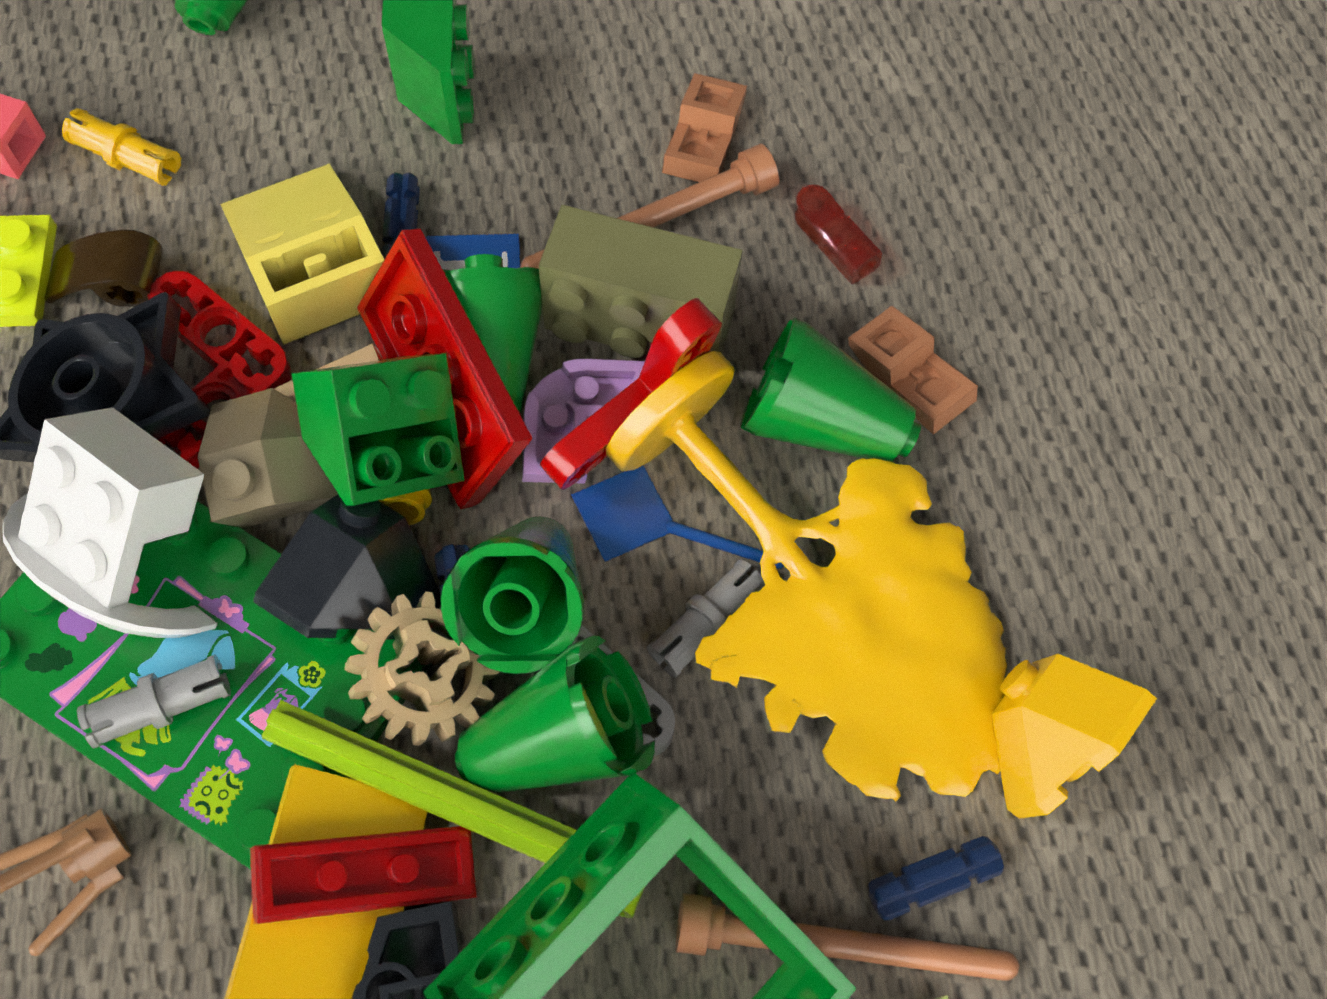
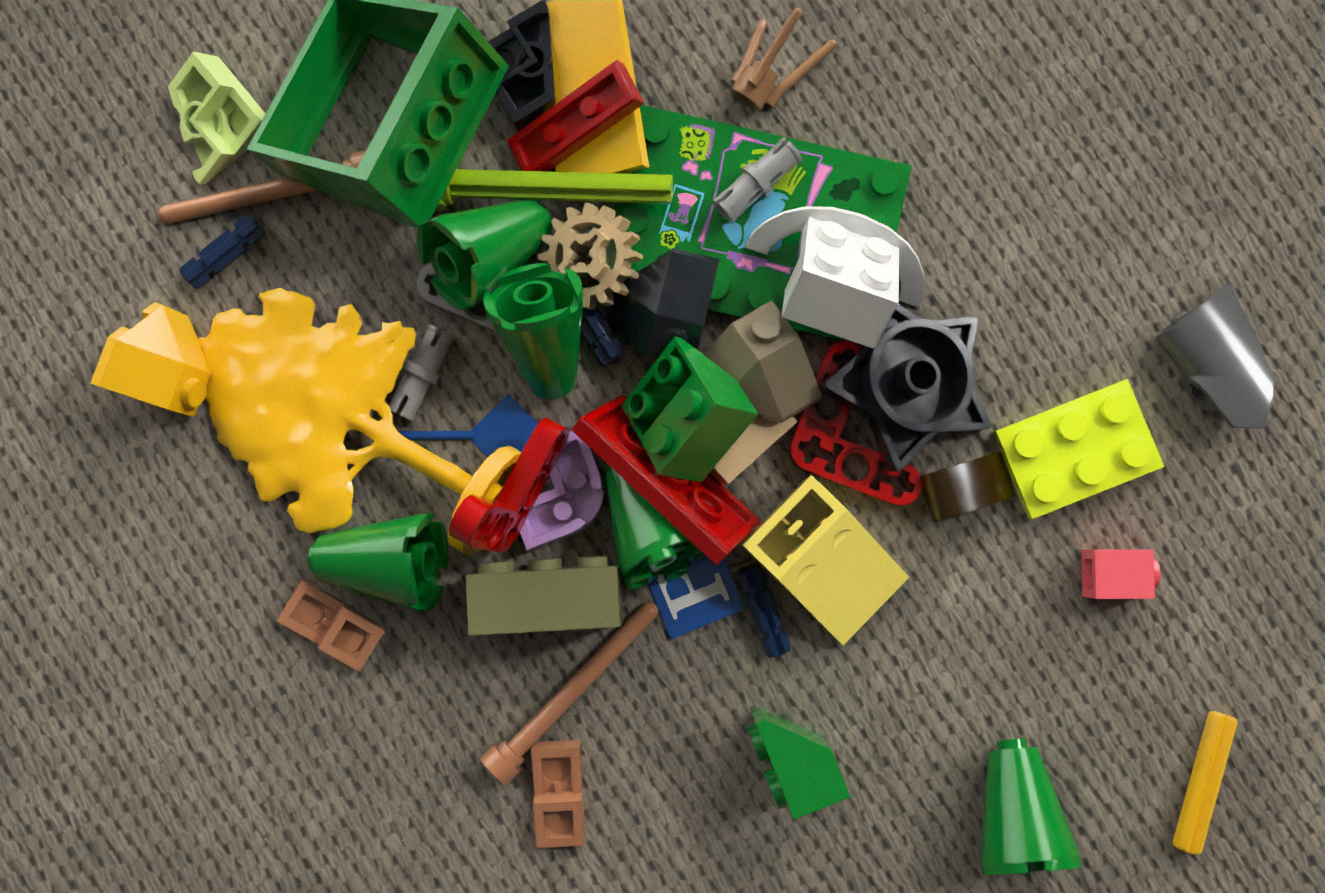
camera: 170 degrees right, 20 degrees up
yellow pin [62,108,181,186] -> none
clear red bar [795,184,882,285] -> none

